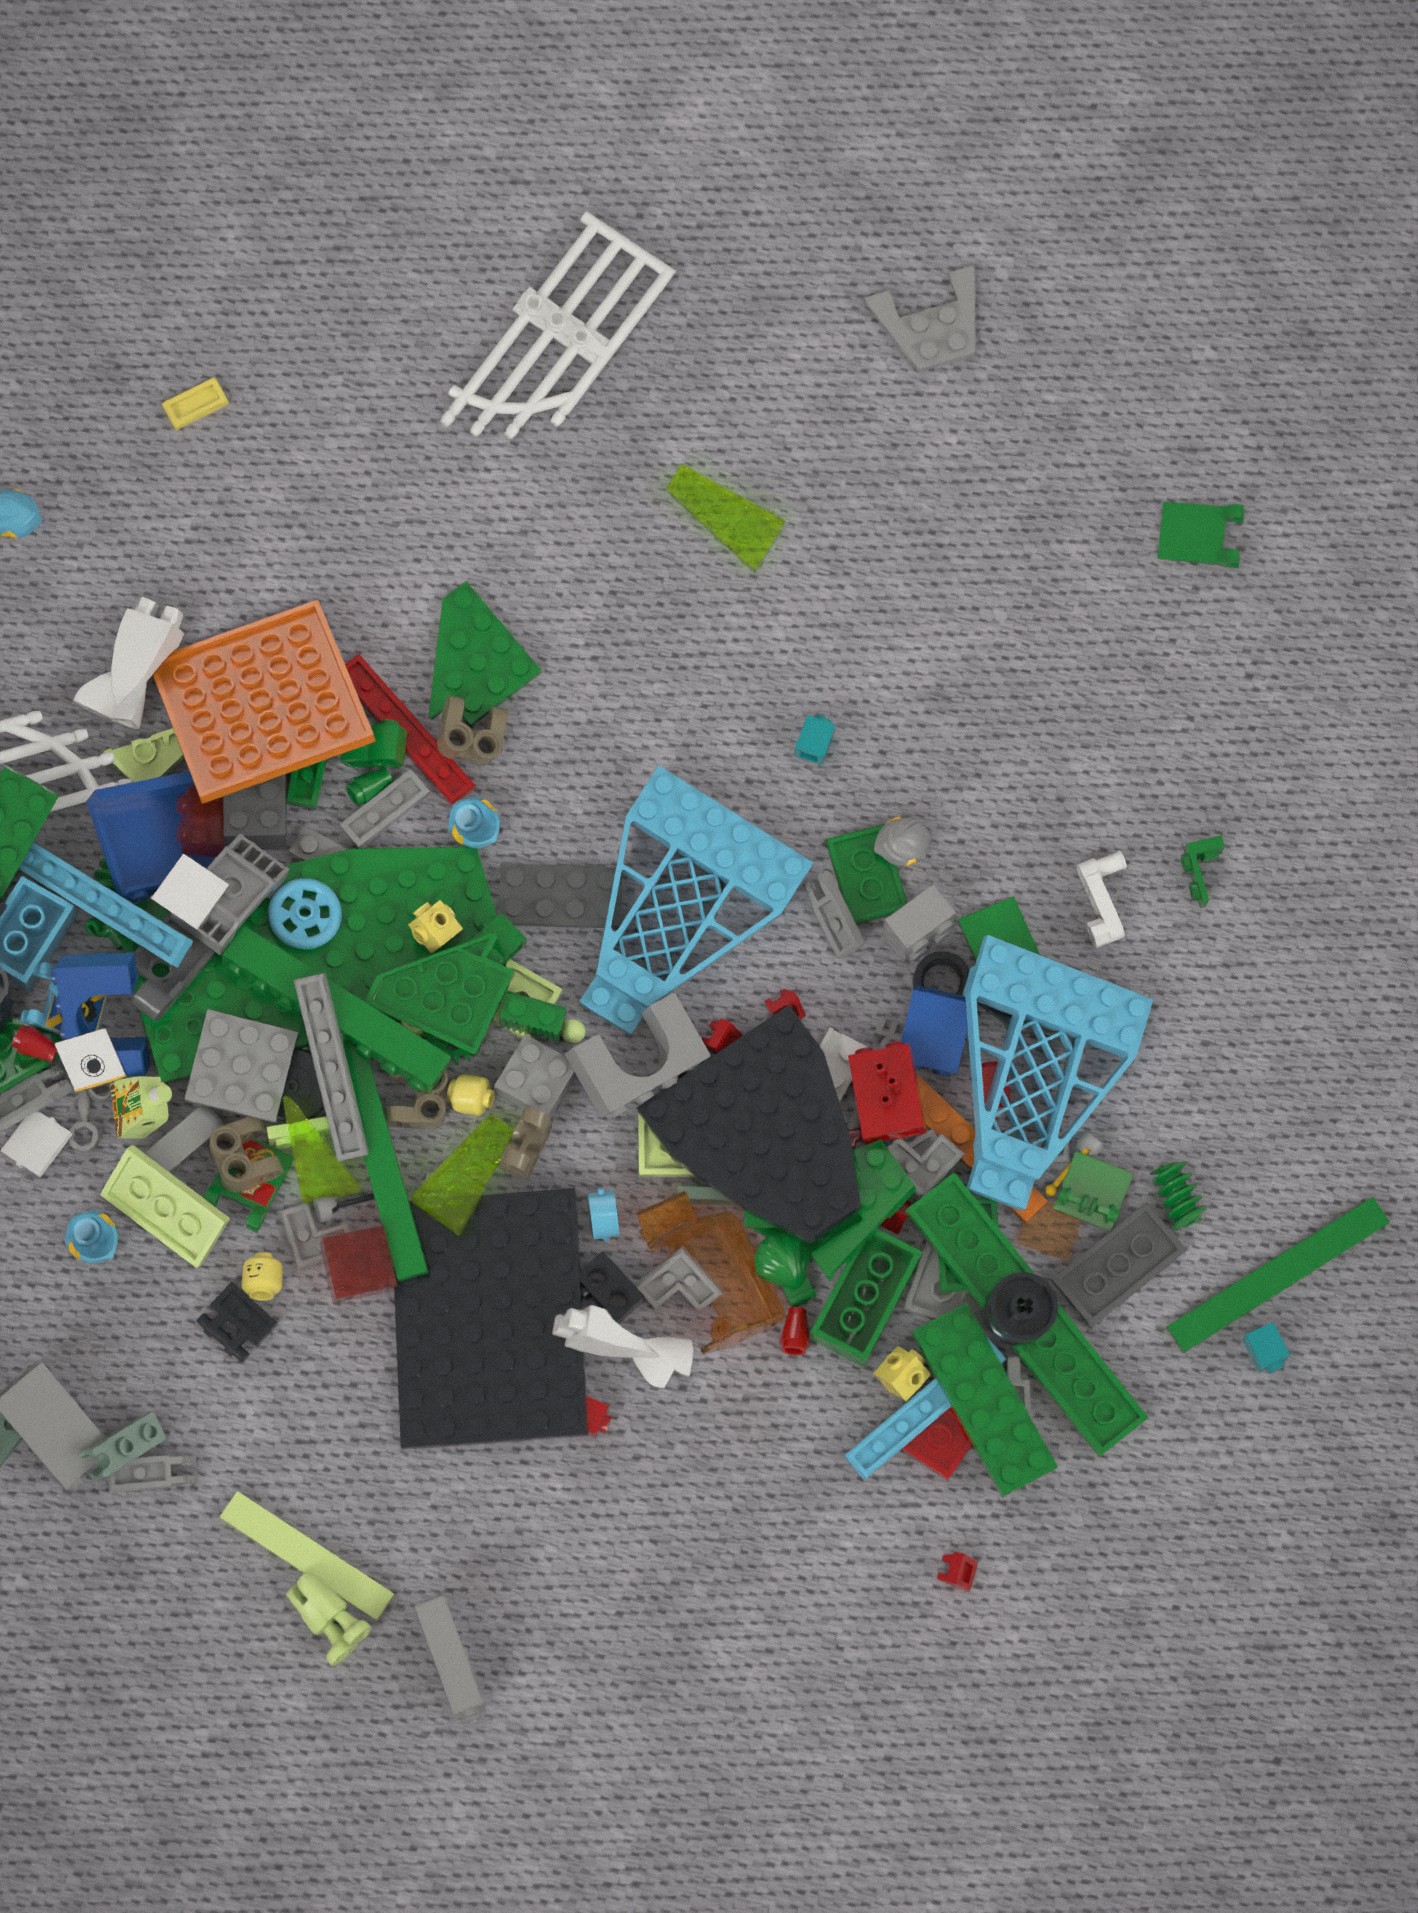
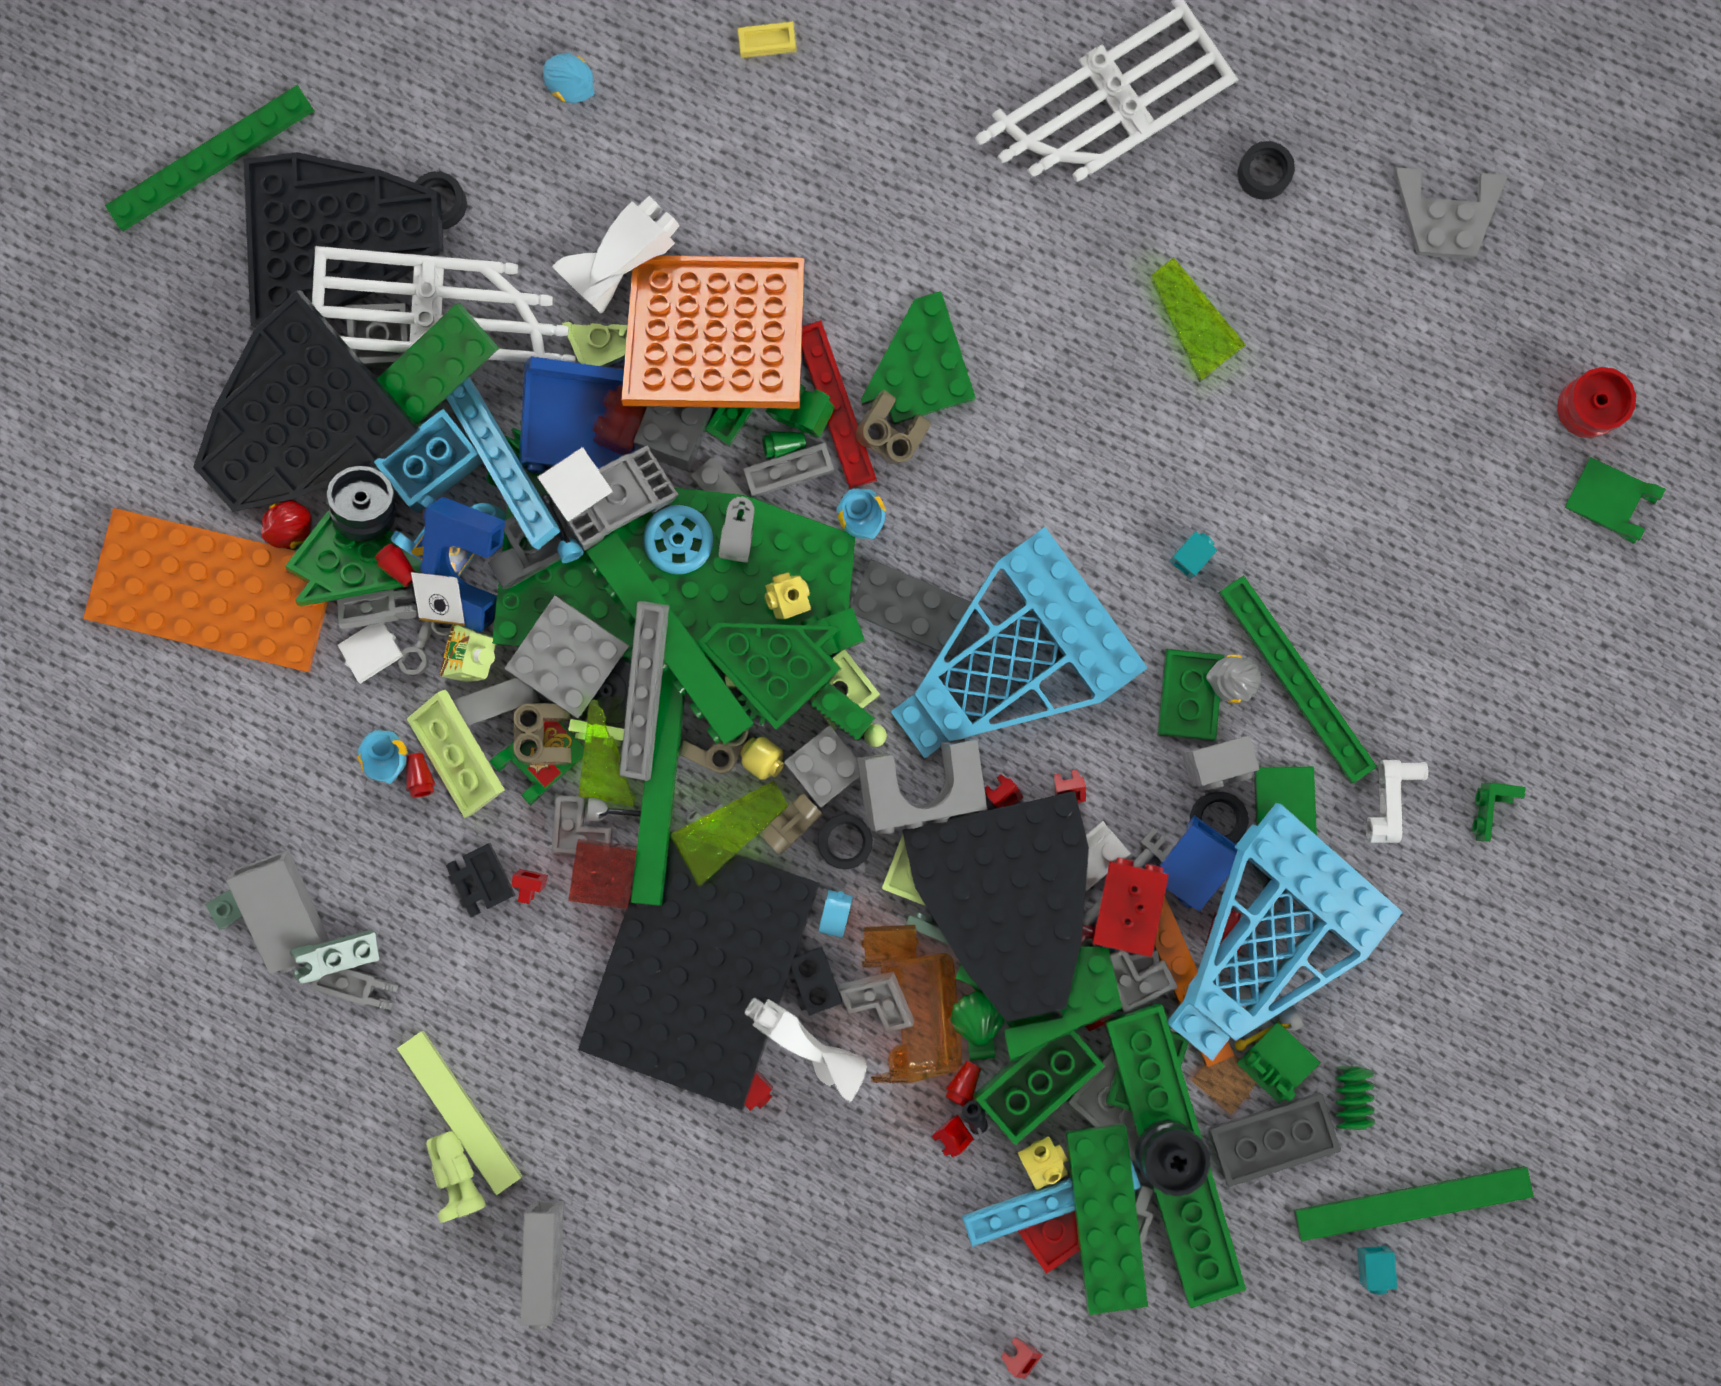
camera: 25 degrees right, 10 degrees up
light yellow head [242,1252,283,1301] -> none
light grey hinge [805,870,866,959] -> none
none -> red cone [406,753,436,798]
none -> red tile [511,869,548,904]
none -> medium azure hinge [541,494,584,563]
none -> light grey piece [719,497,754,563]
none -> black tyre [817,814,873,870]
none -> red tile [932,1115,974,1158]
none -> black pin [962,1101,988,1135]
none -> green plate [1218,575,1377,784]
none -> black tyre [1237,141,1295,200]
none -> red wheel [1557,367,1636,439]

